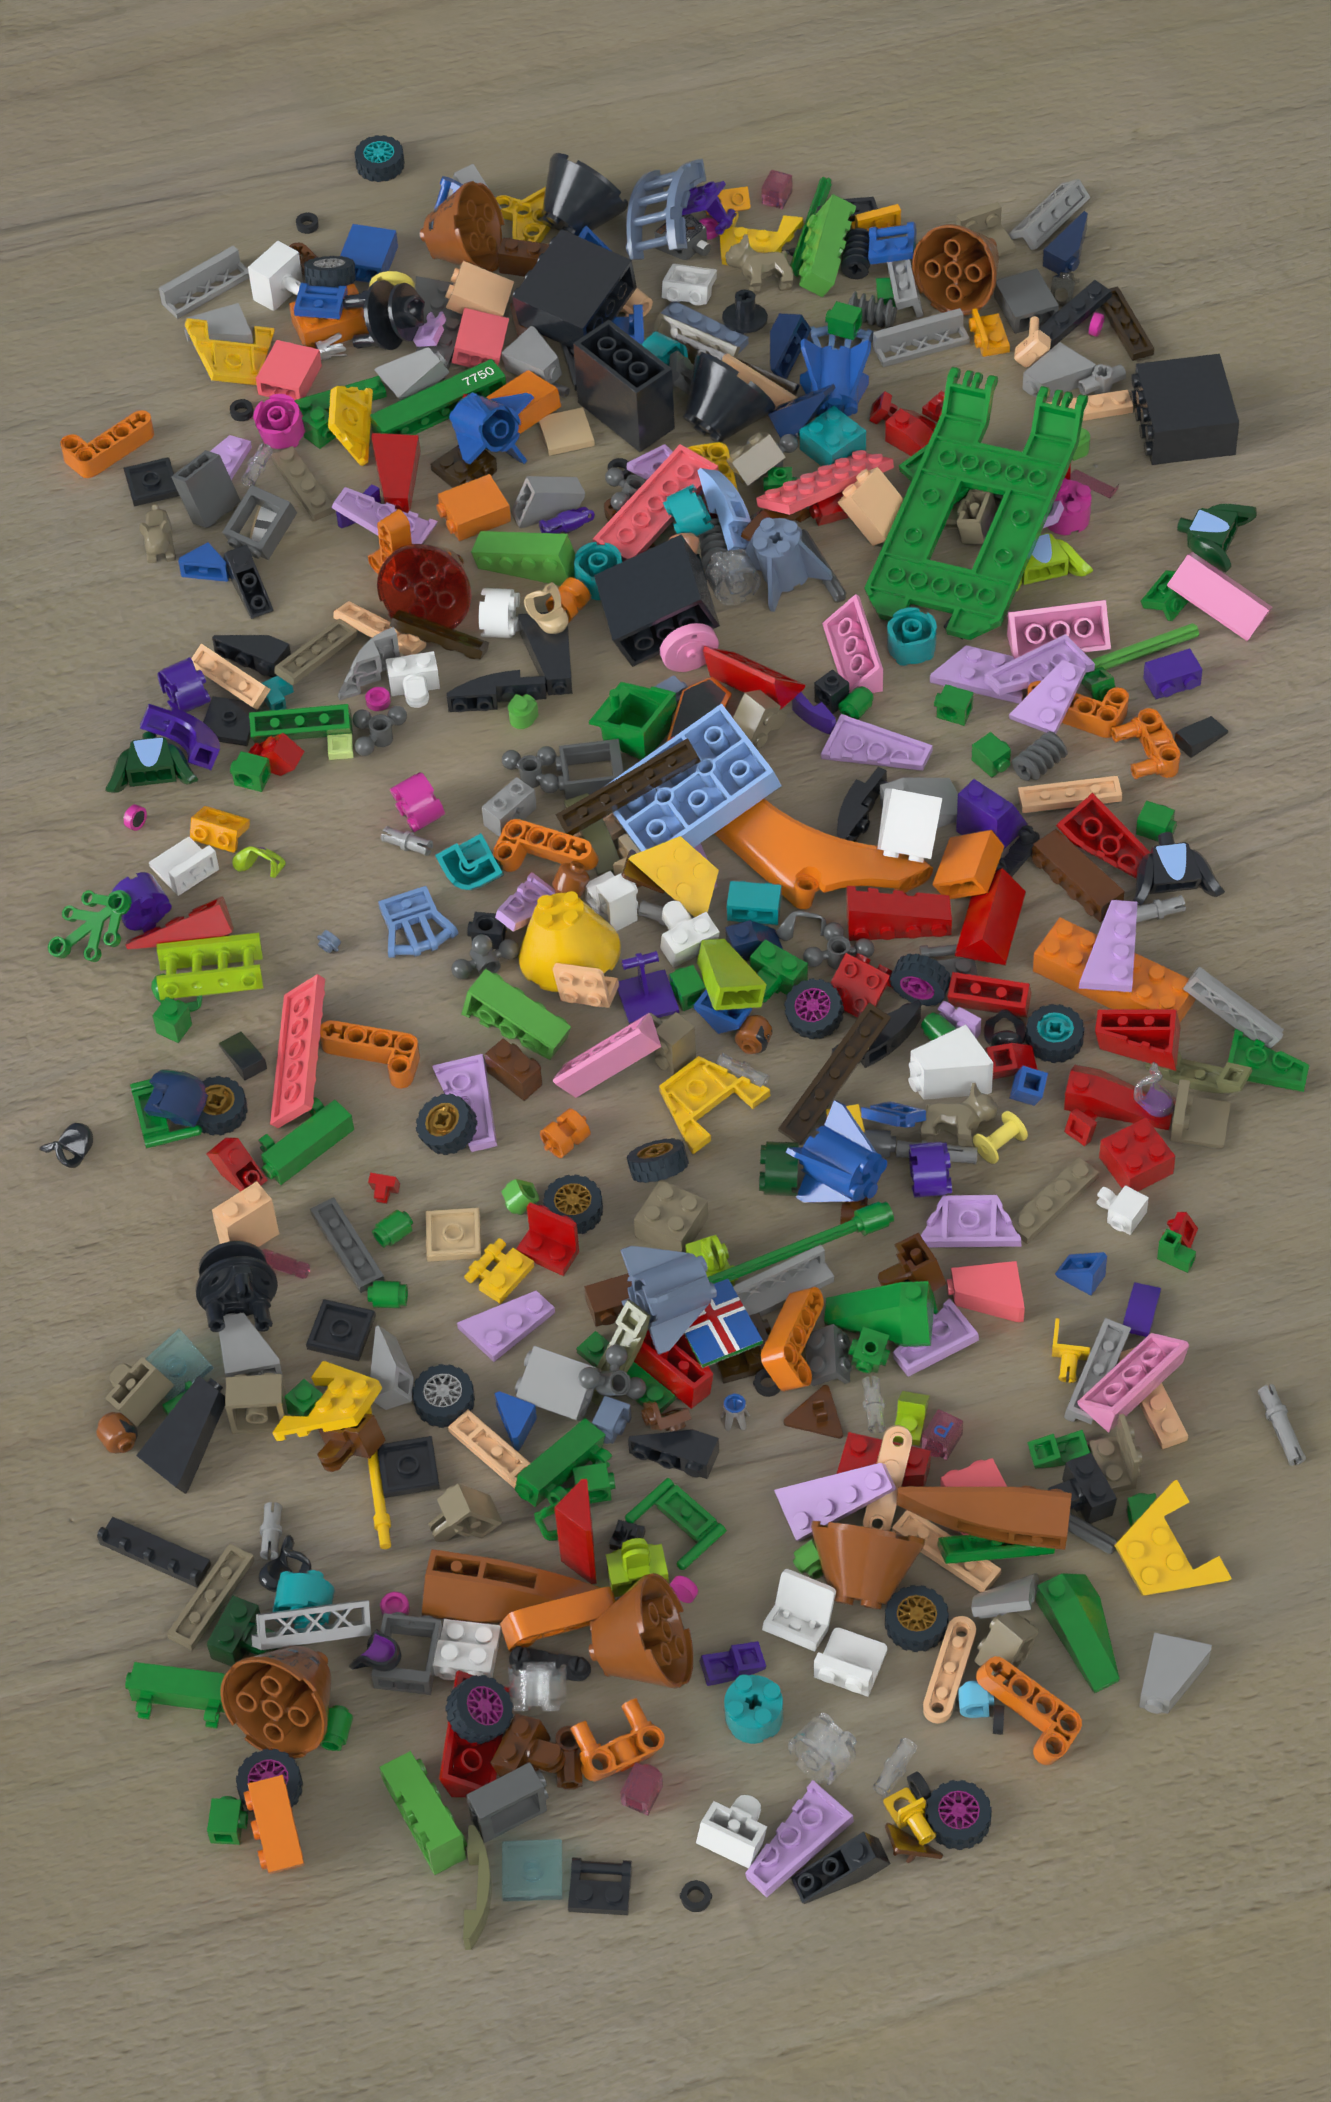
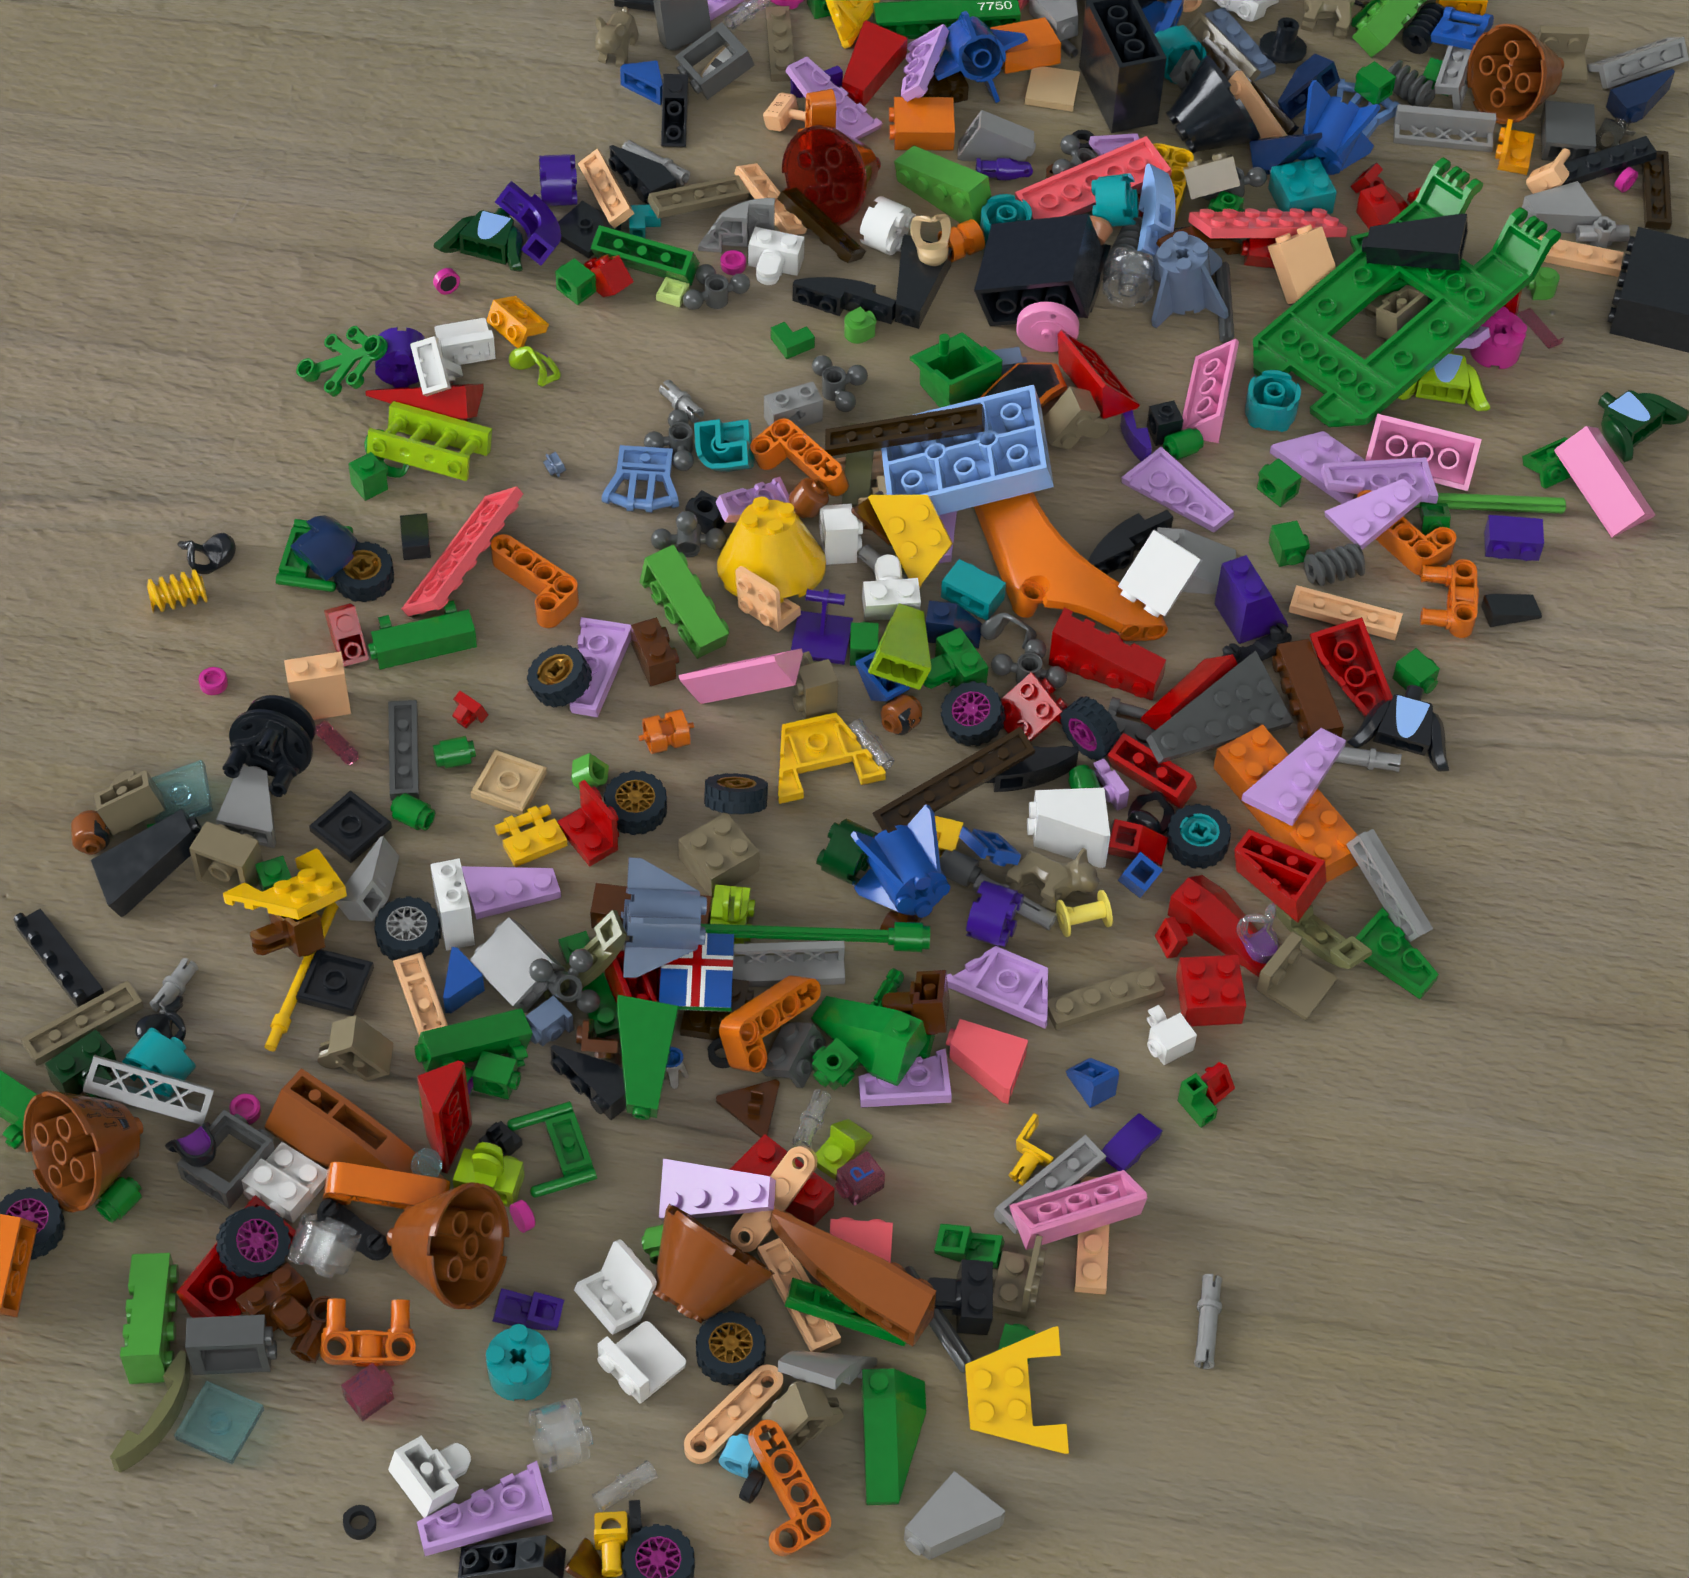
camera: 20 degrees right, 0 degrees up
dark pink brick [389,772,445,832] -> none
dark grey window [555,739,624,800] -> none
black plate [568,1857,632,1915] -> none
orange brick [933,830,1004,900] -> none
none -> yellow piece [147,569,208,613]
none -> dark pink tile [198,667,228,695]
none -> white bracket [410,336,463,396]
none -> clear light blue tile [411,1149,442,1178]
none -> white window [430,858,475,951]
none -> green slope [617,995,678,1120]
none -> light grey pin [622,140,690,186]
none -> dark grey piece [644,409,694,471]
none -> light nougat piece [763,92,805,132]
none -> green piece [771,322,815,359]
none -> green axle [870,968,904,1007]
none -> lavender wing [901,24,949,102]
none -> dark grey wing [1146,650,1294,764]
none -> black slope [1362,213,1468,271]

